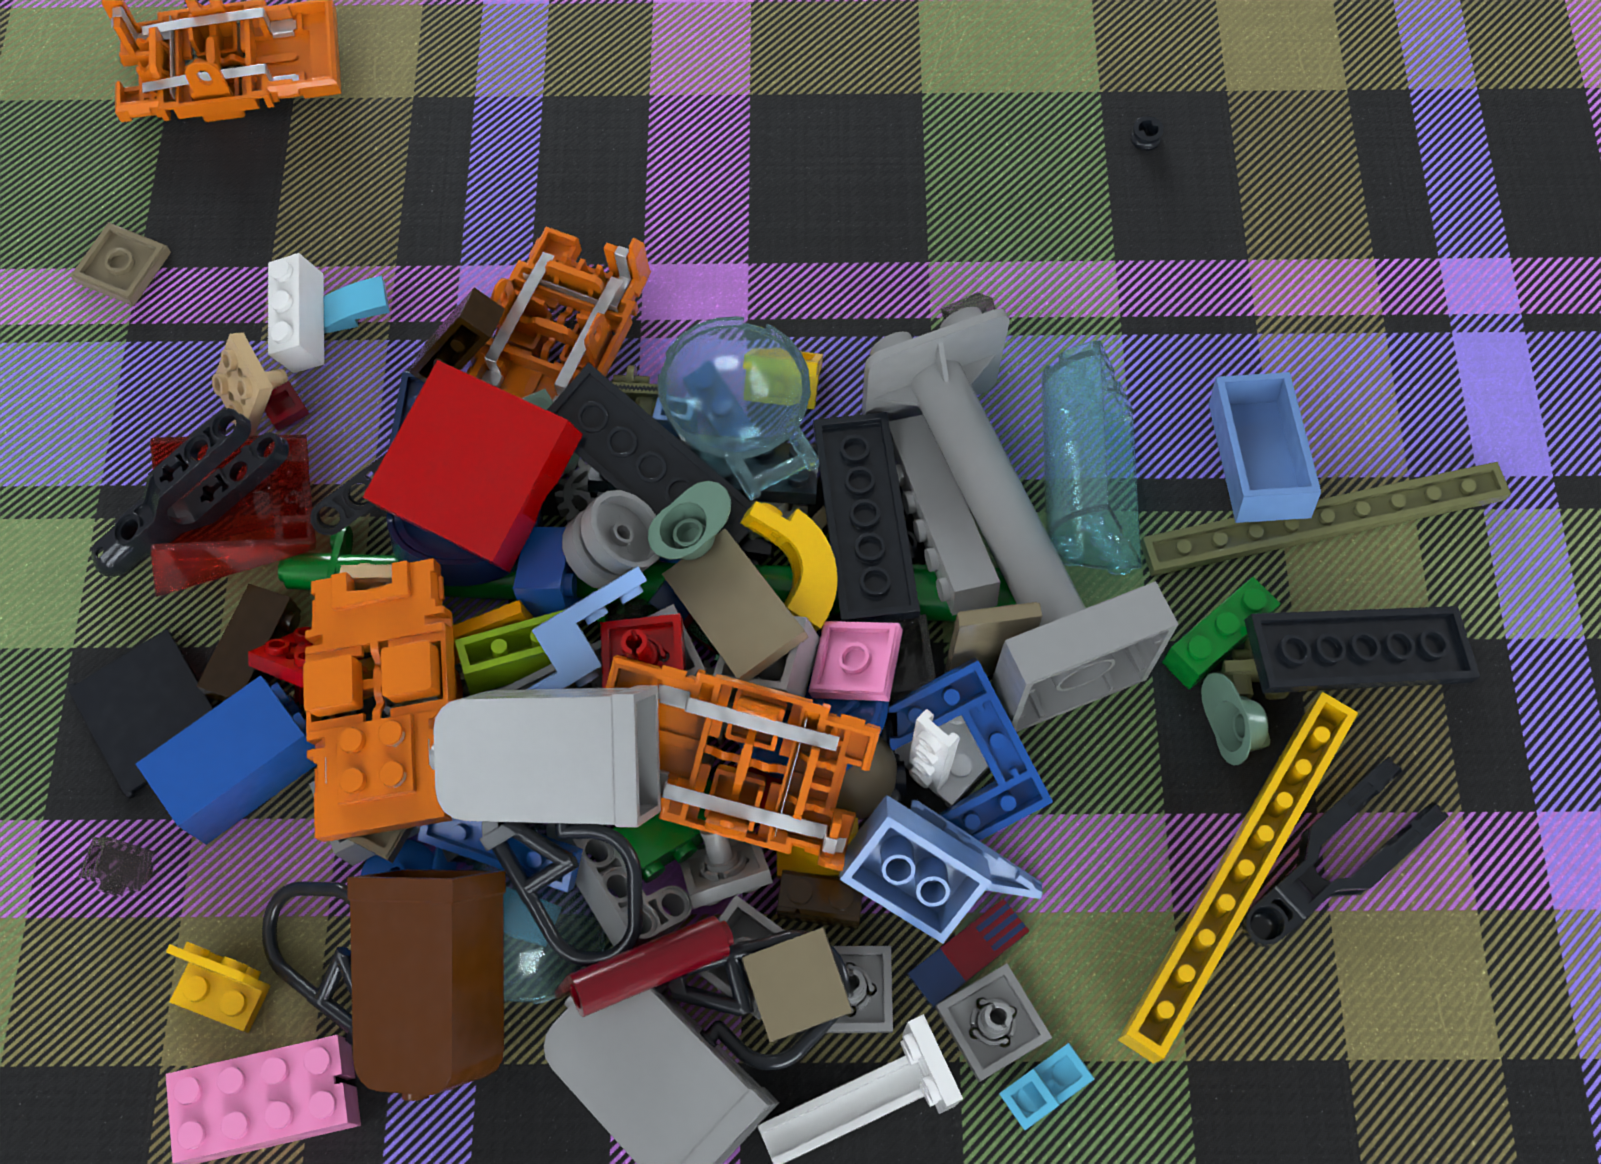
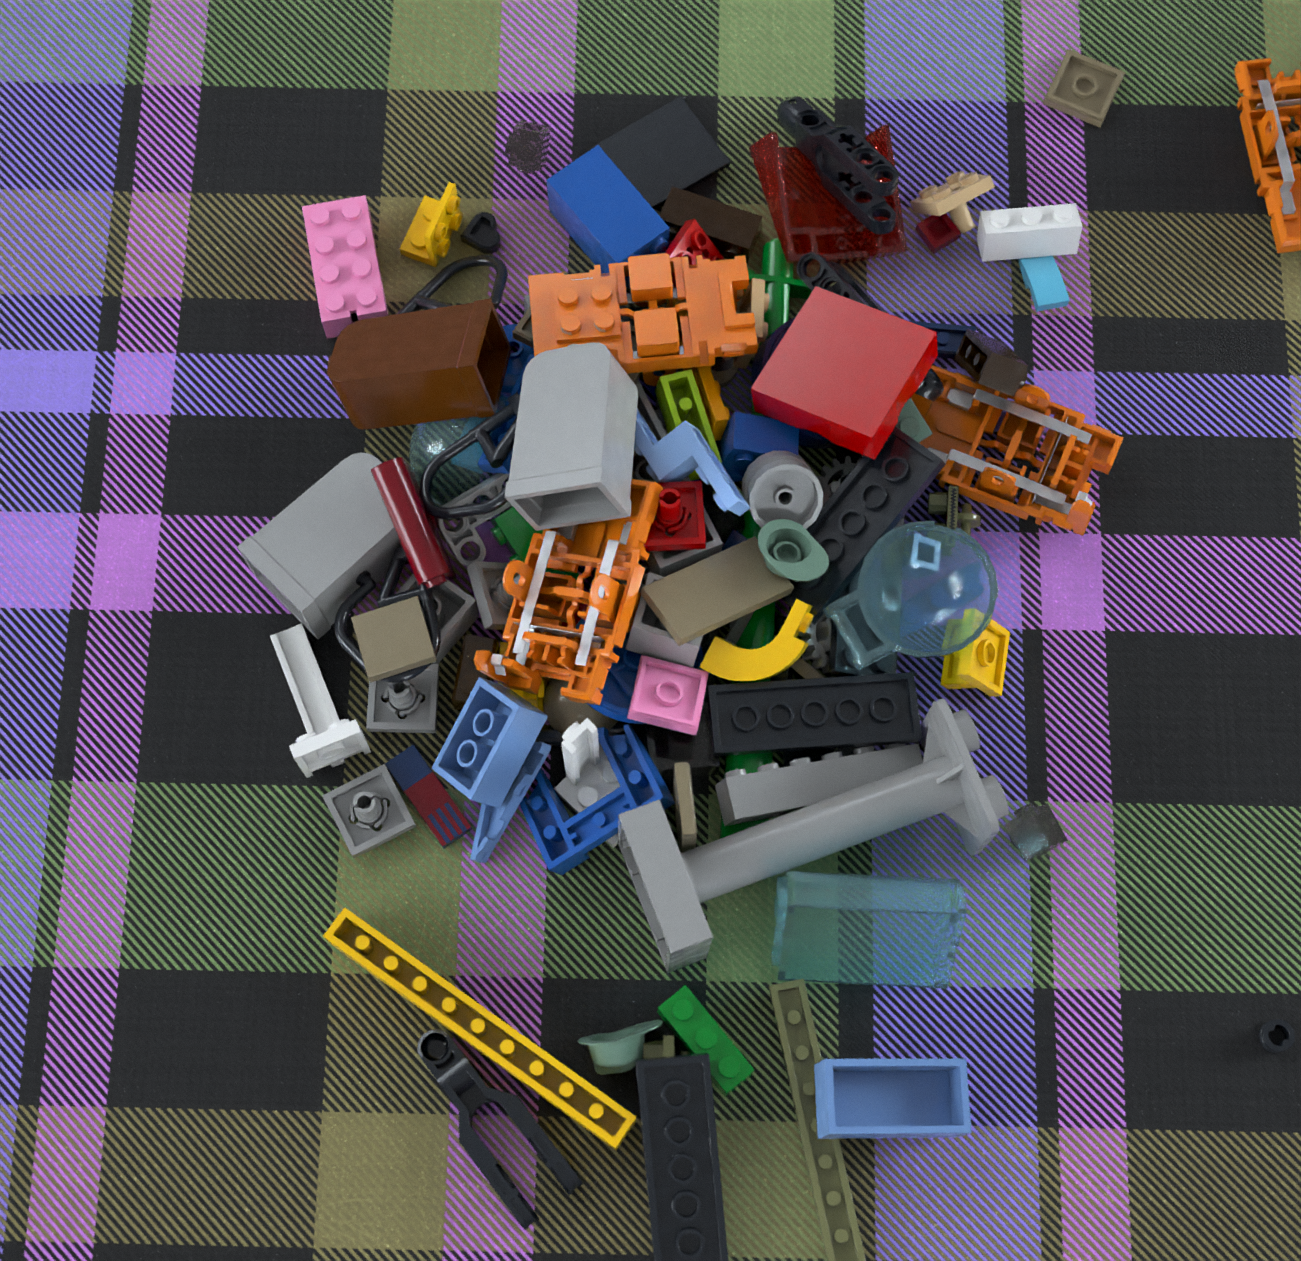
camera: 90 degrees right, 5 degrees up
medium azure slope [999,1043,1095,1130] -> none
none -> black tile [460,212,500,254]

